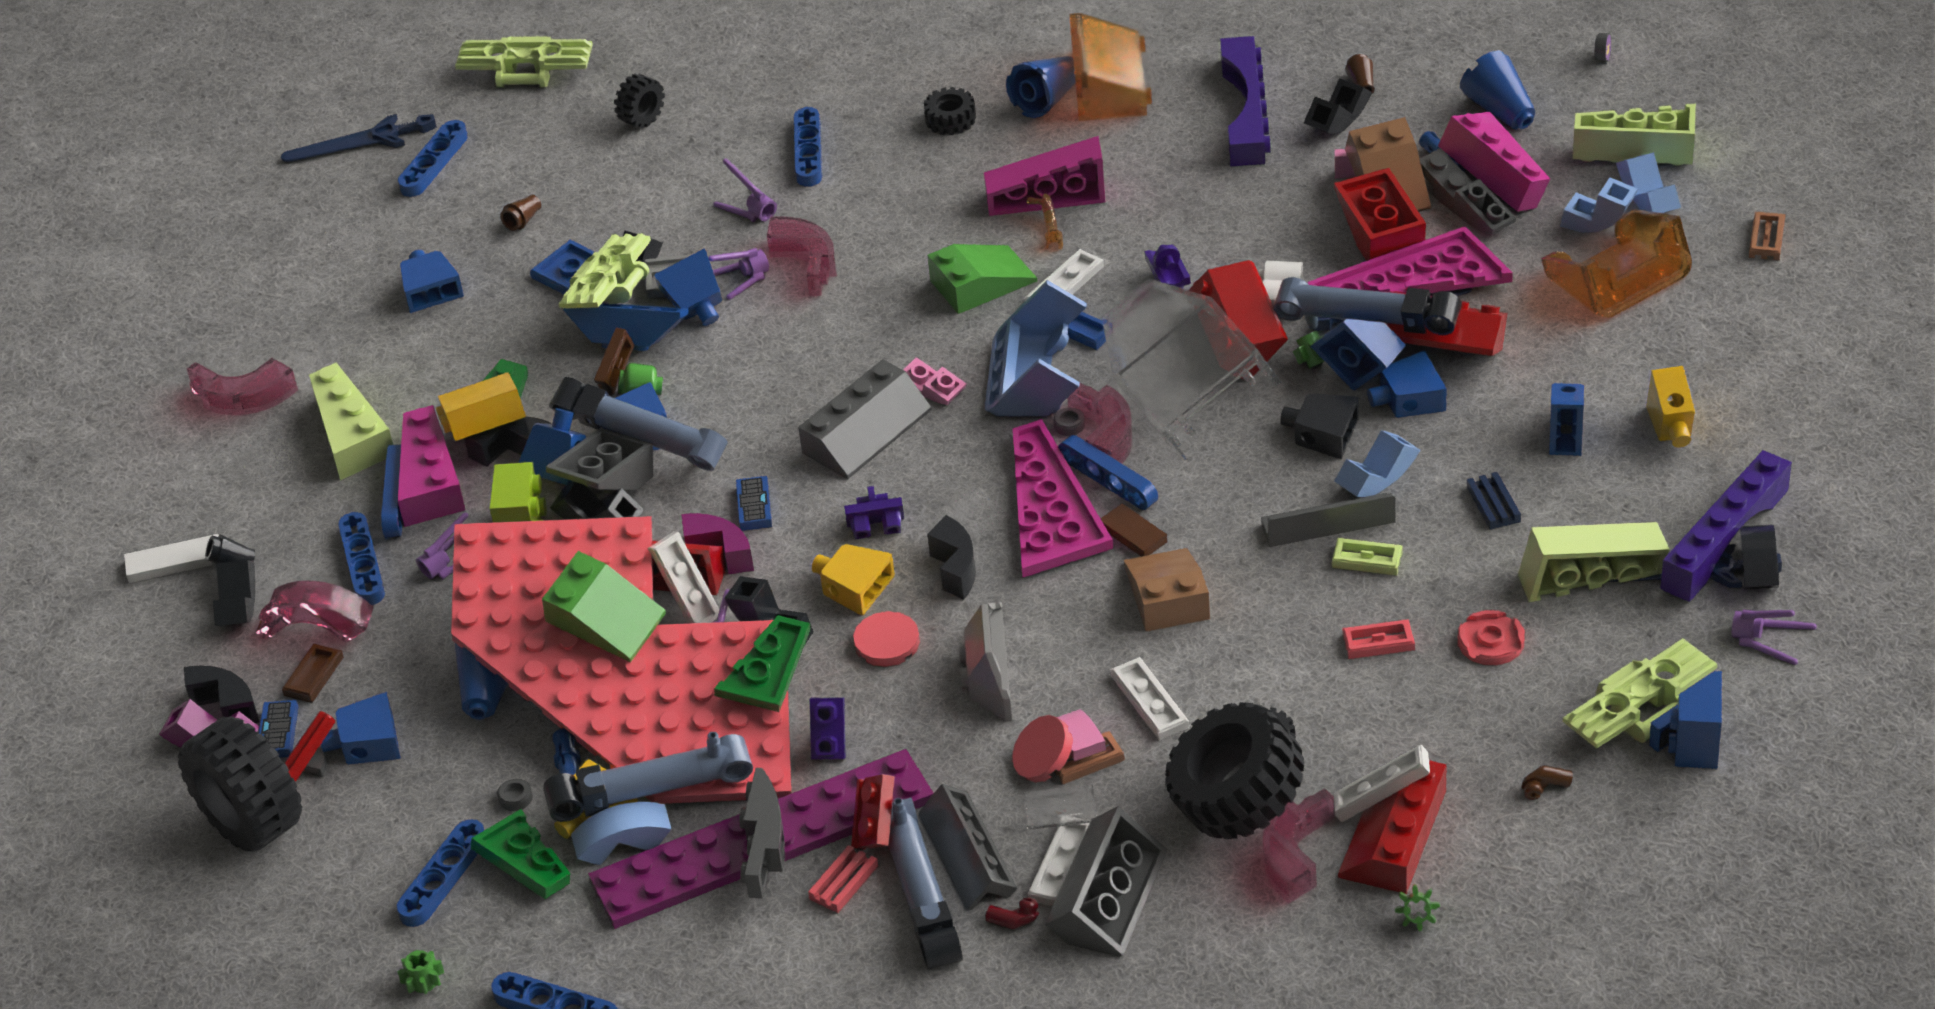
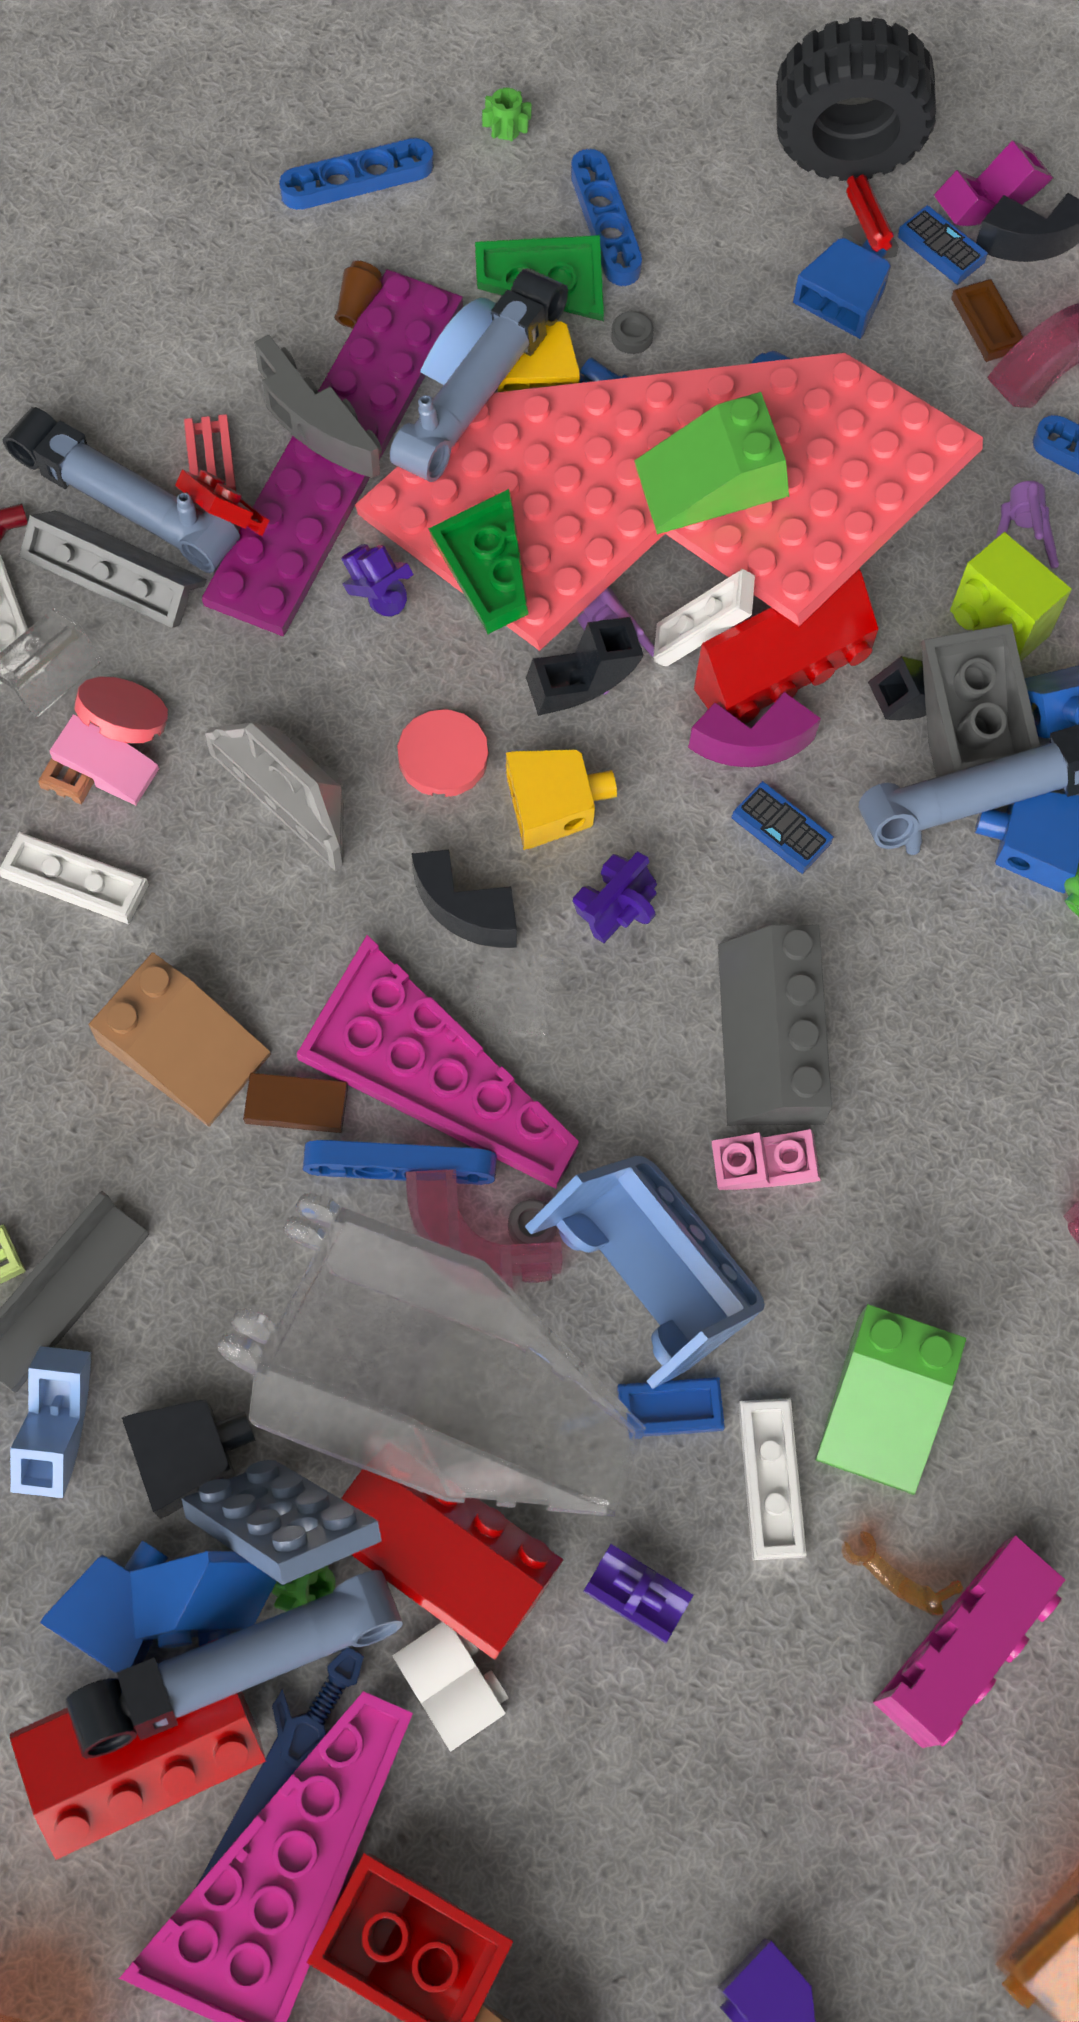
camera: 130 degrees right, 25 degrees up
none -> sand blue plate [181,1460,382,1585]
none -> reddish brown cone [334,260,383,328]

